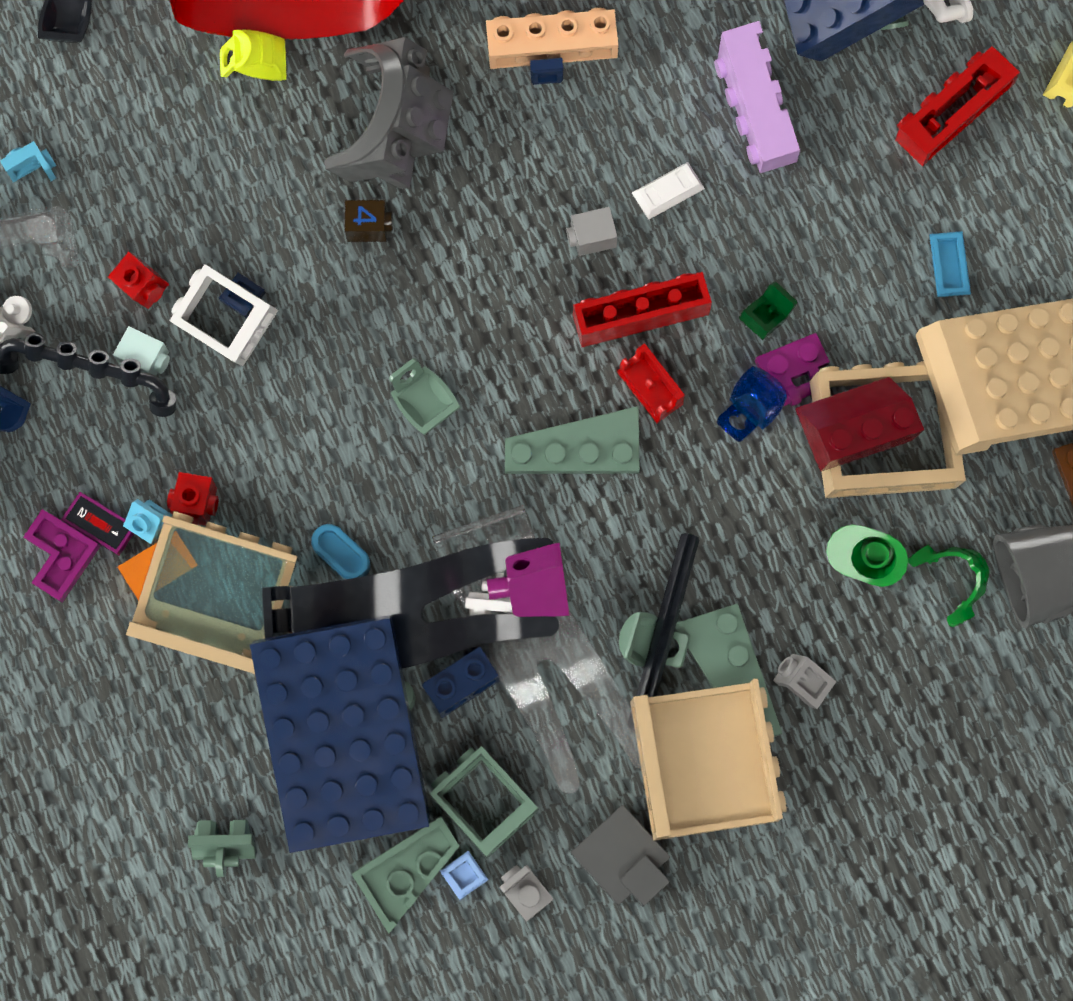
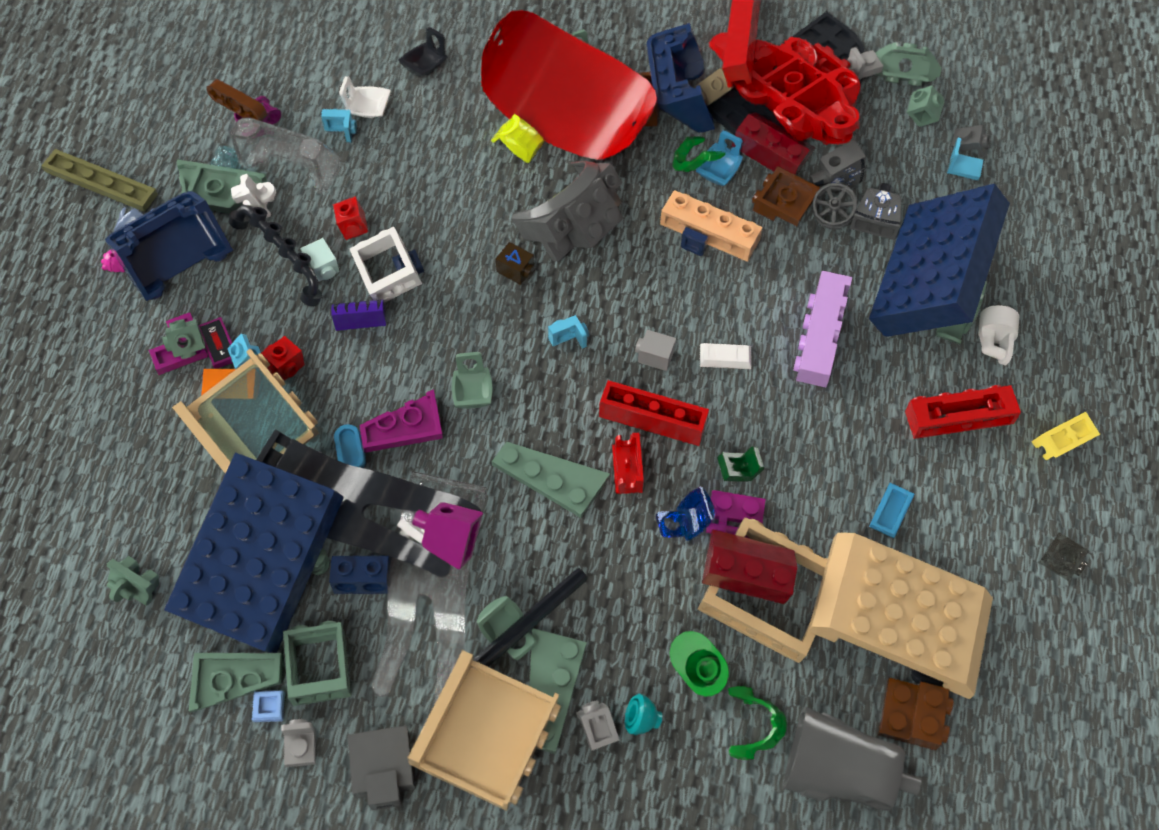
camera: 30 degrees right, 15 degrees down
none -> sand green brick [162,319,205,359]
none -> dark purple brick [331,299,386,331]
none -> white piece [339,77,391,118]
none -> magenta wing [360,389,443,453]
none -> medium azure bracket [548,315,589,349]
none -> teal brick [624,693,662,735]

